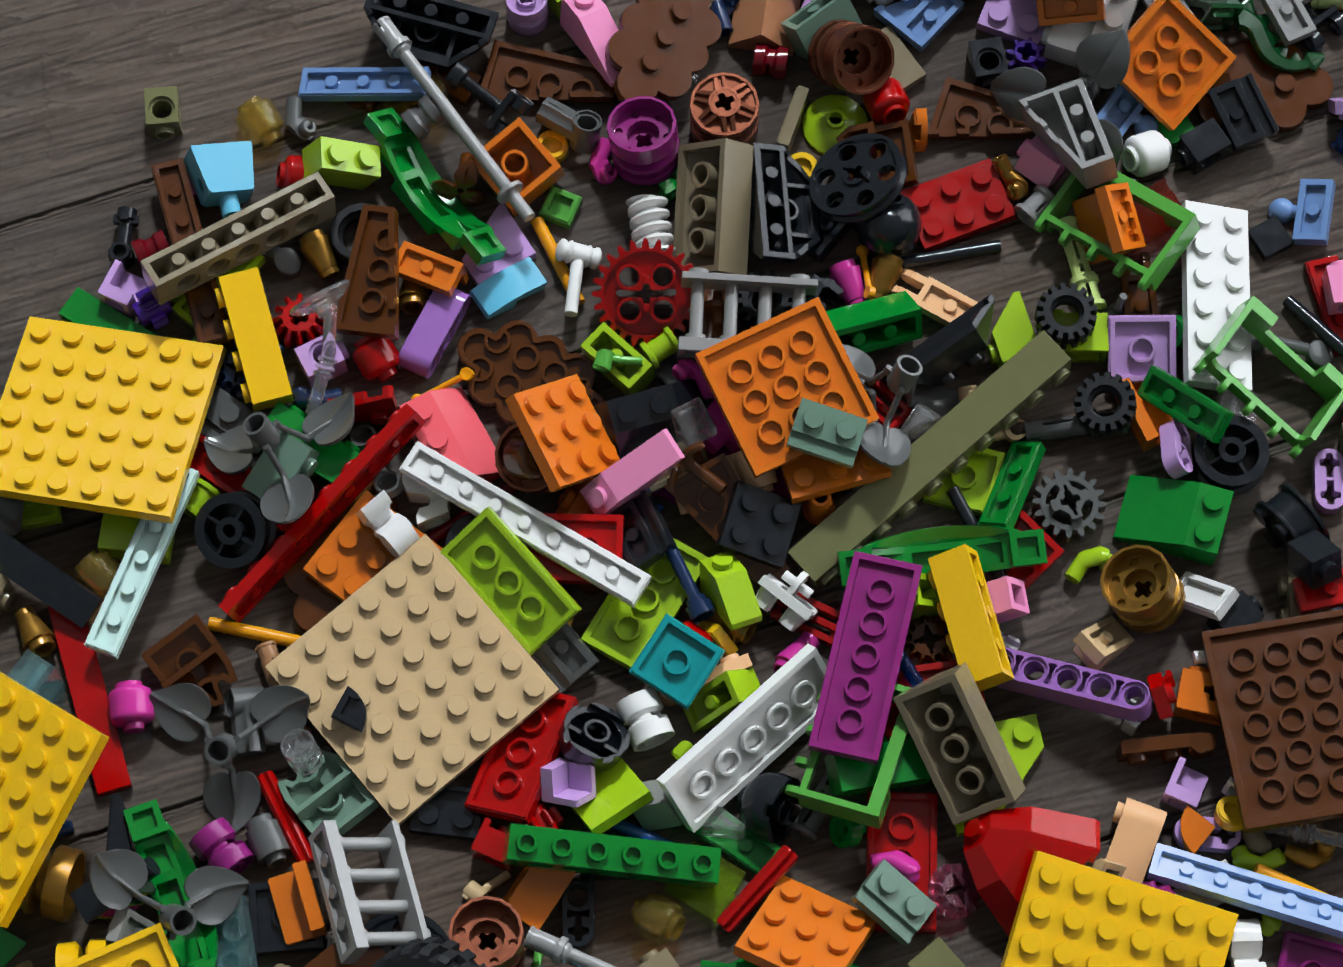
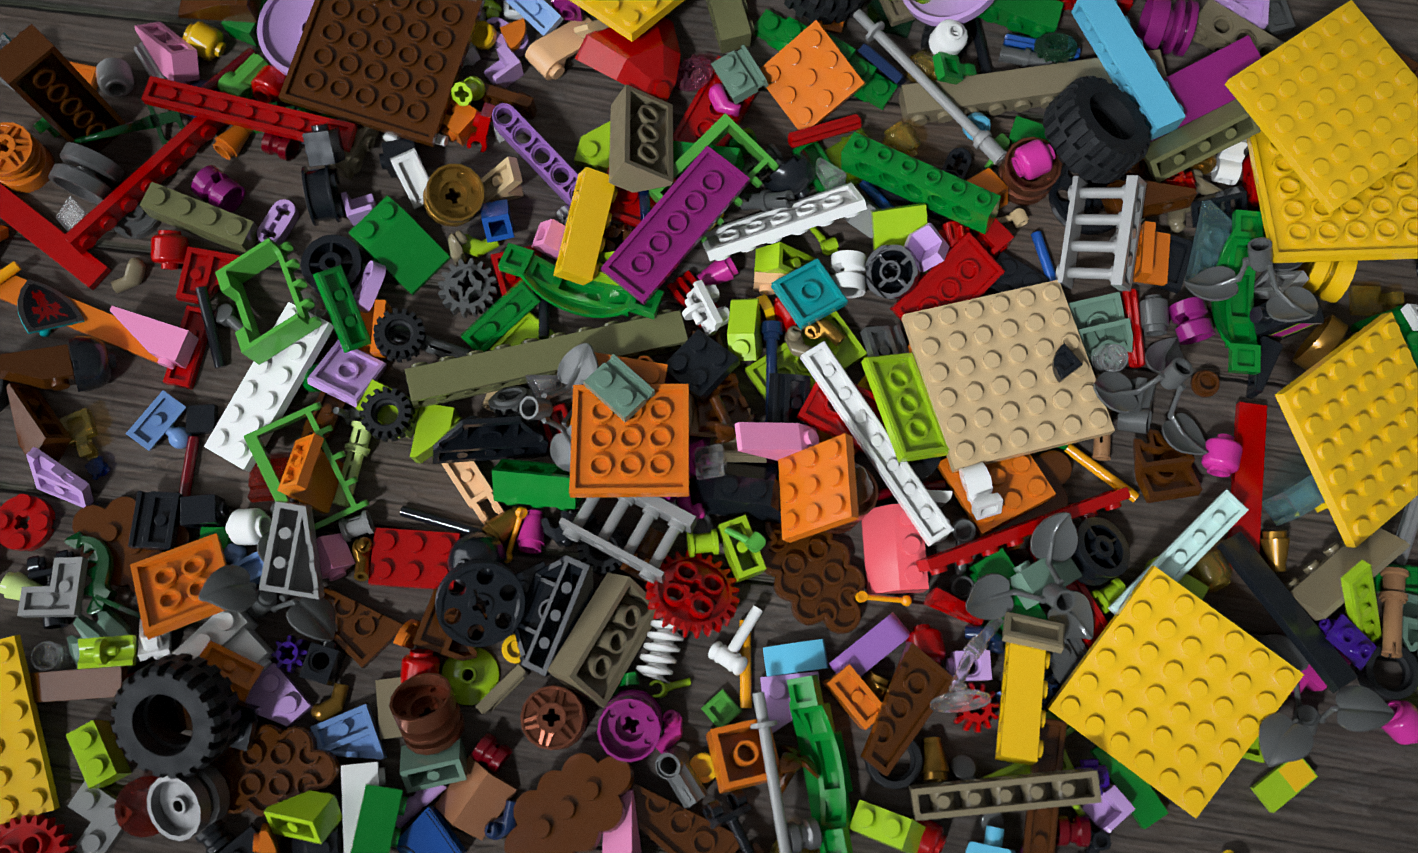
camera: 155 degrees left, 5 degrees up
none -> dark red bar [179,436,200,520]
none -> pearl gold arm [311,683,349,721]
none -> lavender panel [341,192,377,227]
none -> dark tan arm [448,230,468,266]
none -> lime bush [451,76,485,106]
none -> blue brick [481,199,514,243]
none -> dark grey gear [488,386,533,415]
none -> lime hand [649,678,691,699]
none -> dark grey pin [740,190,794,211]
none -> dark tan arm [785,326,813,357]
none -> pearl gold arm [804,320,846,347]
none -> dark tan tile [1002,612,1065,654]
none -> dark pink head [1011,139,1056,180]
none -> blue bar [1031,231,1057,282]
none -> reddish brown plate [1190,370,1220,398]

